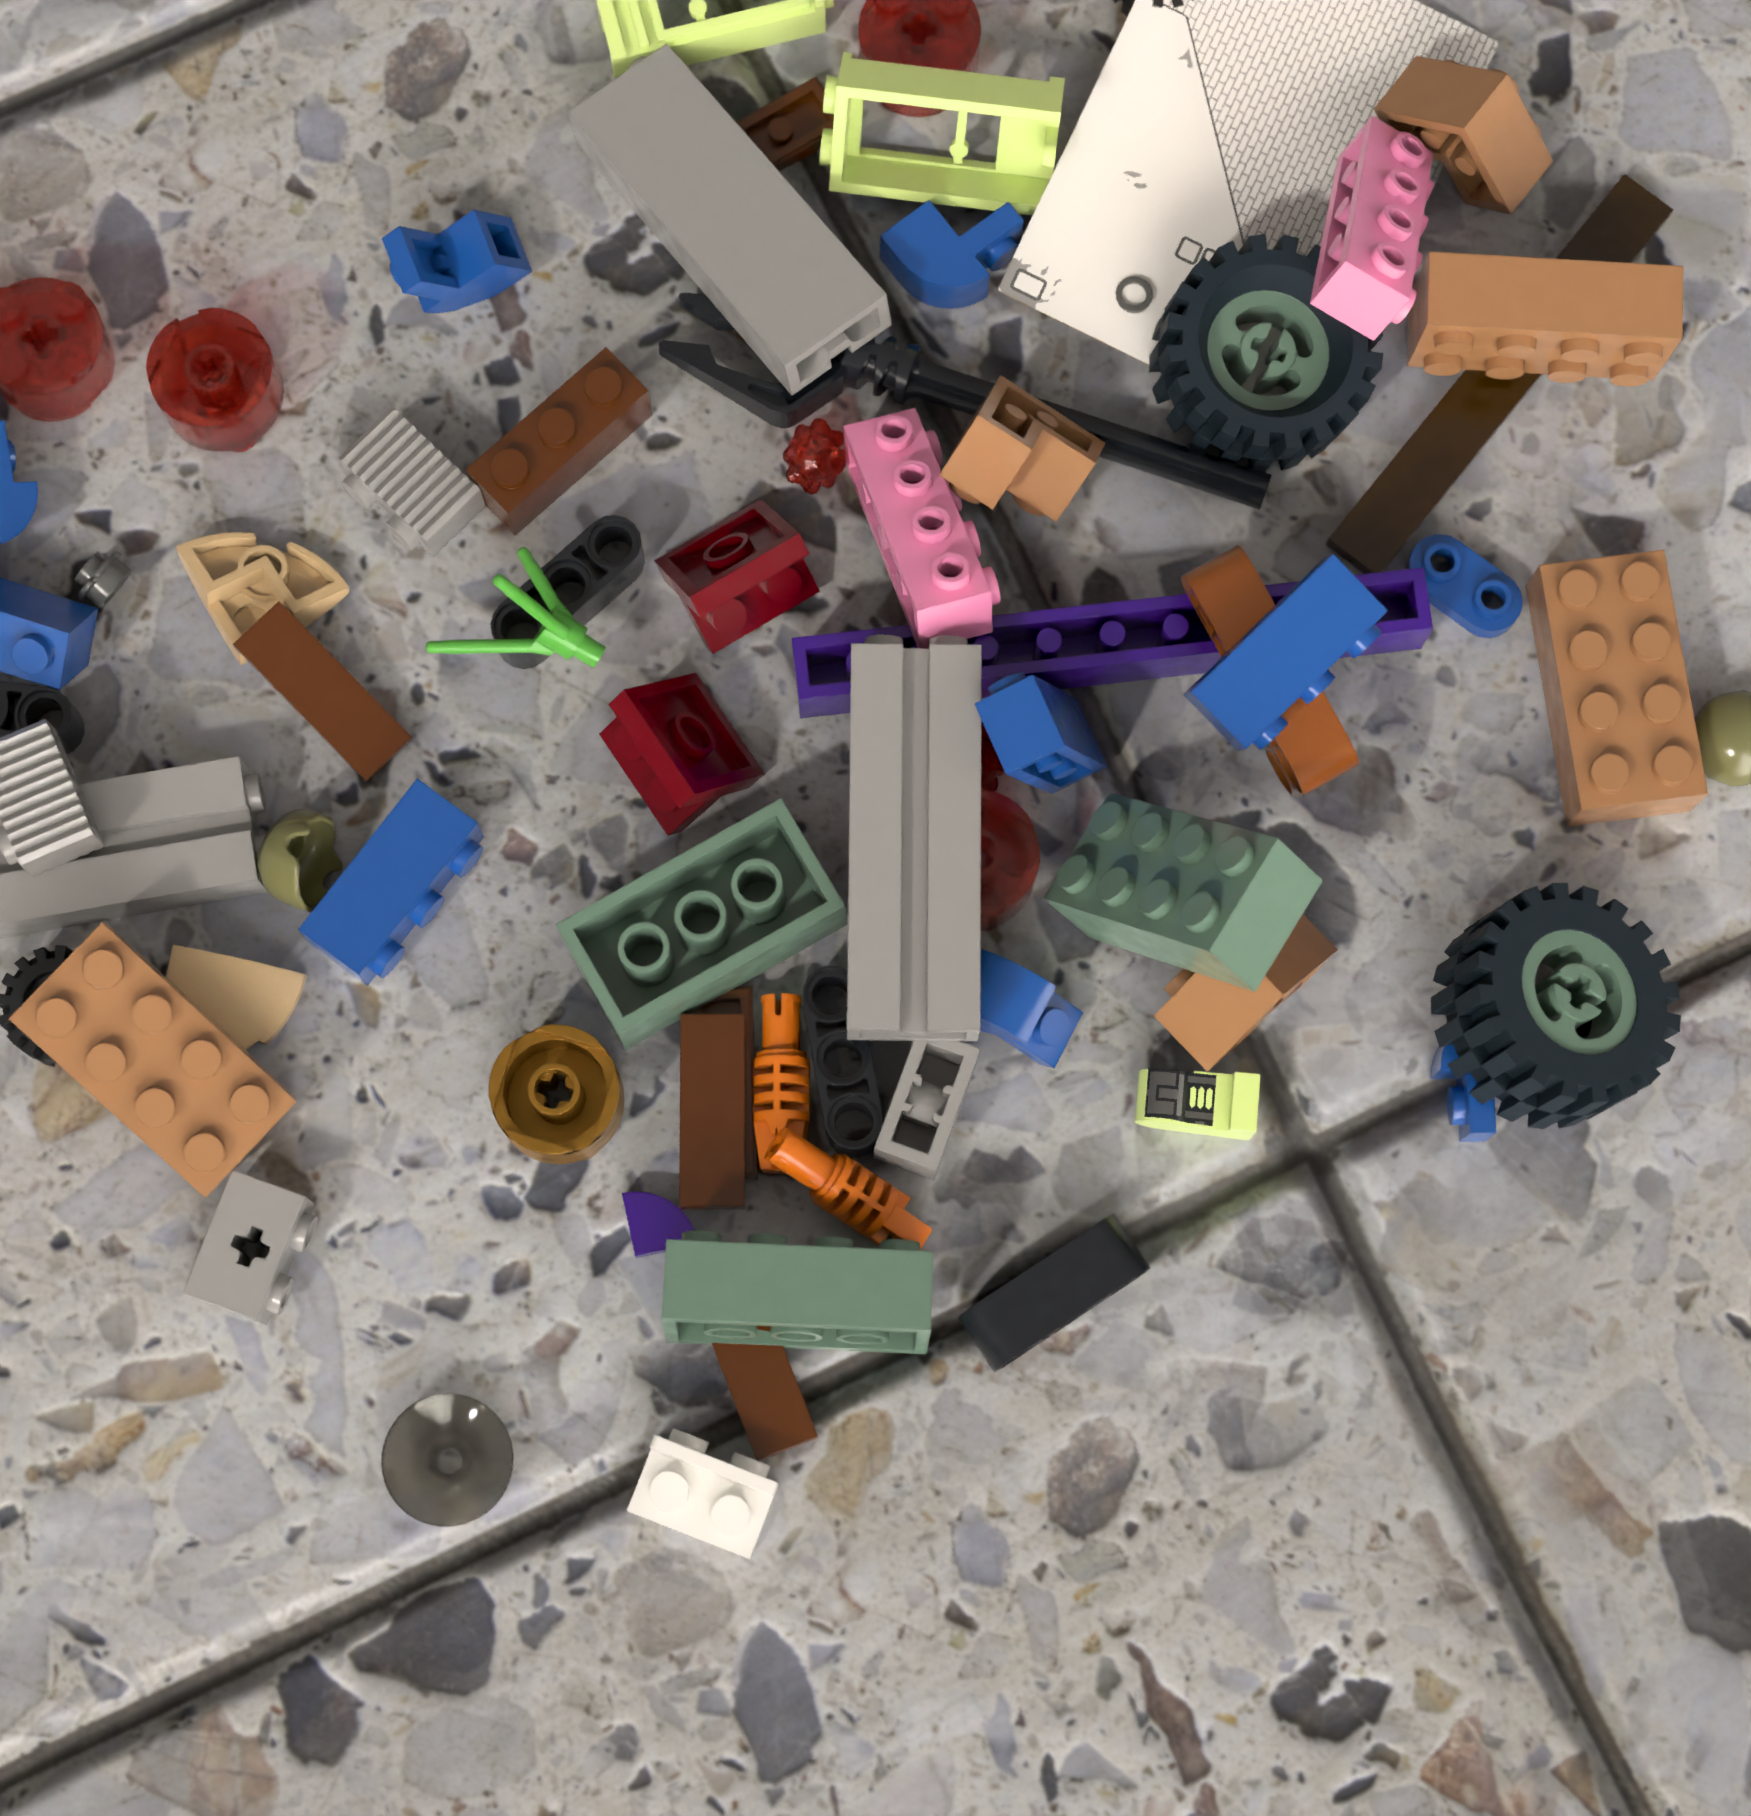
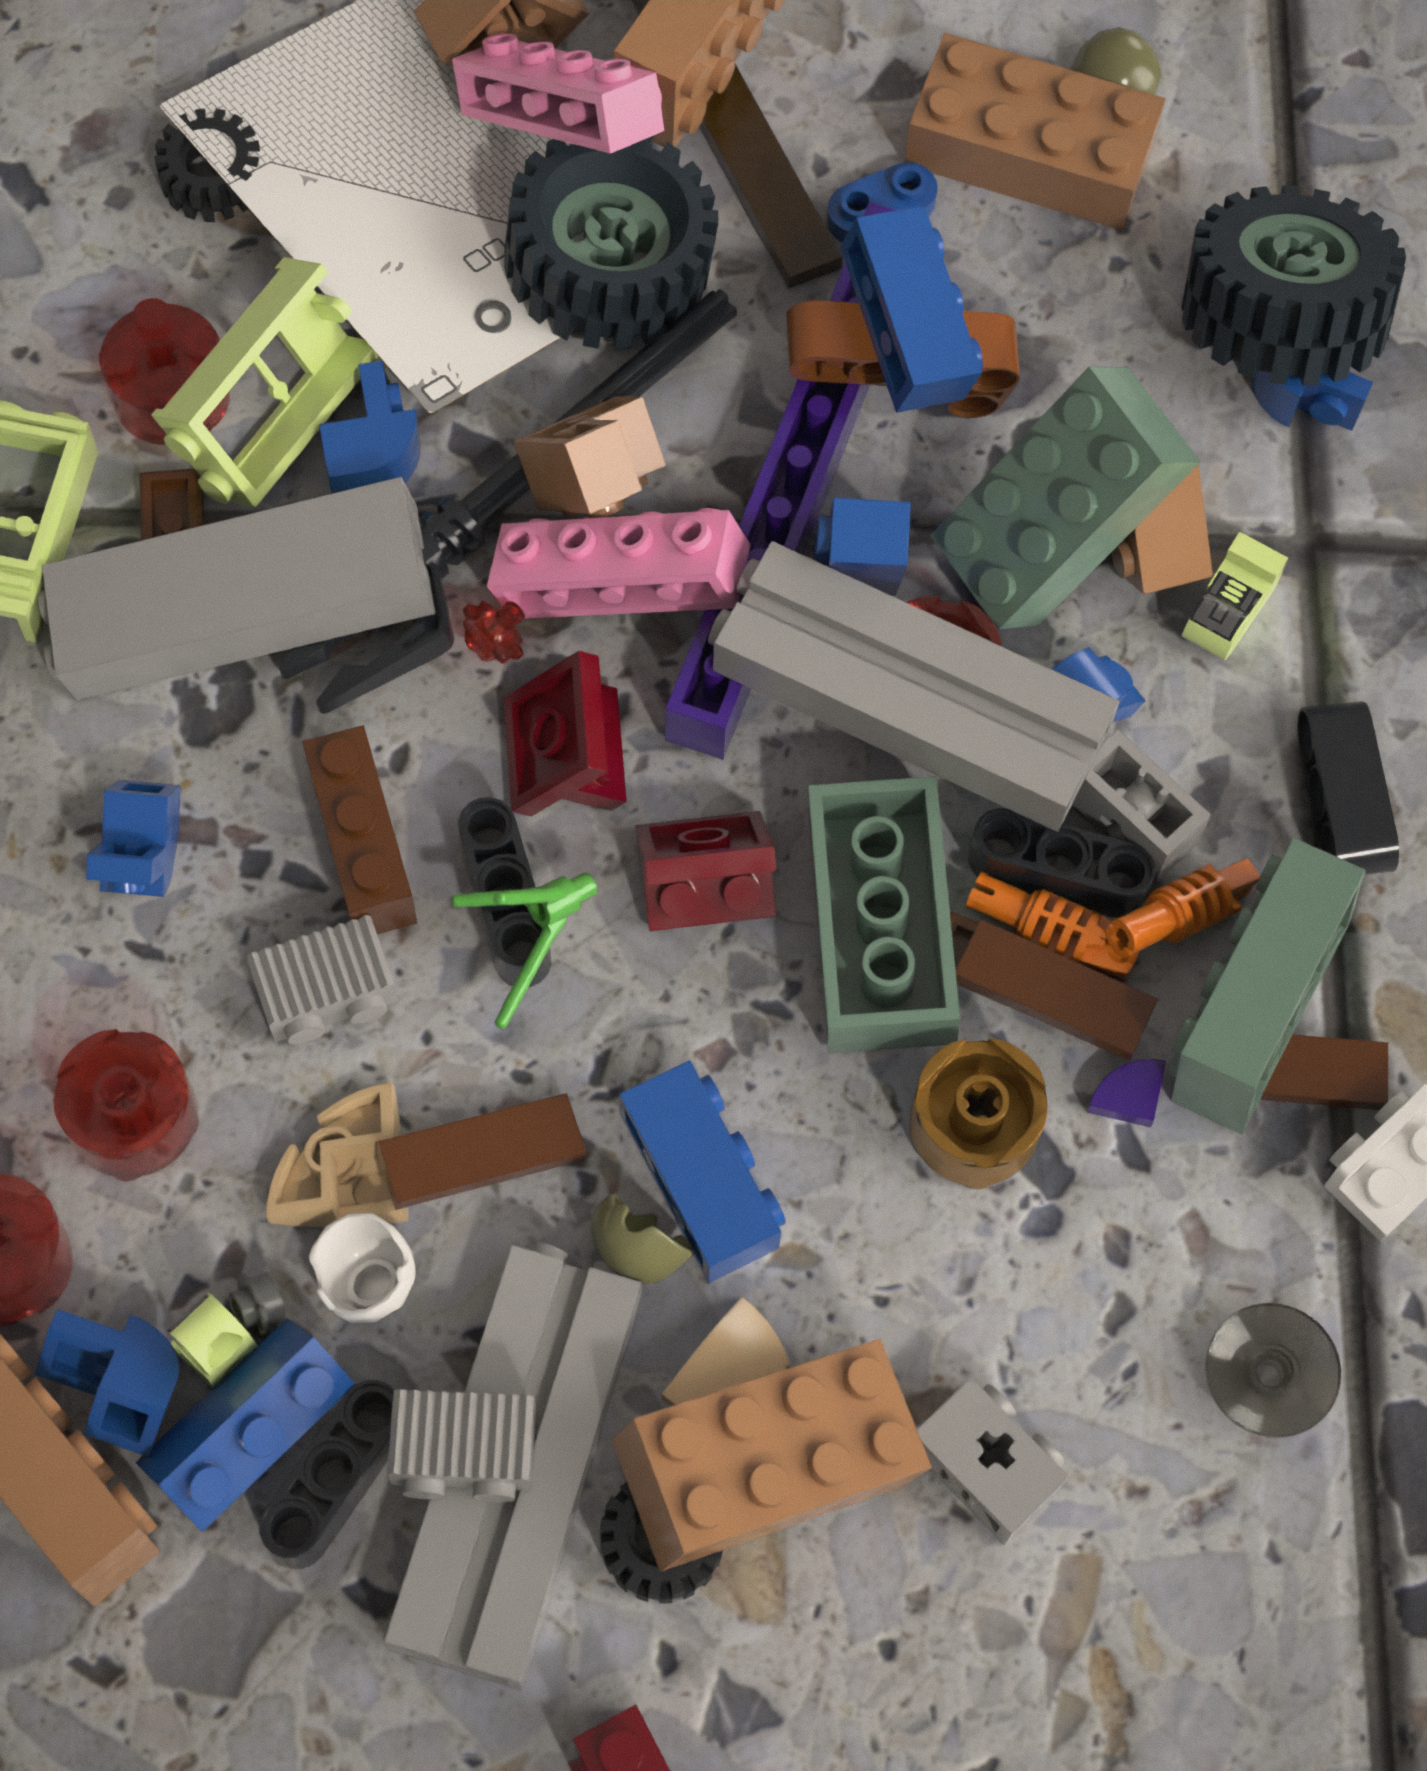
camera: 65 degrees left, 10 degrees down
none -> yellowish green leg [167,1292,258,1389]
none -> white hair [309,1213,416,1324]

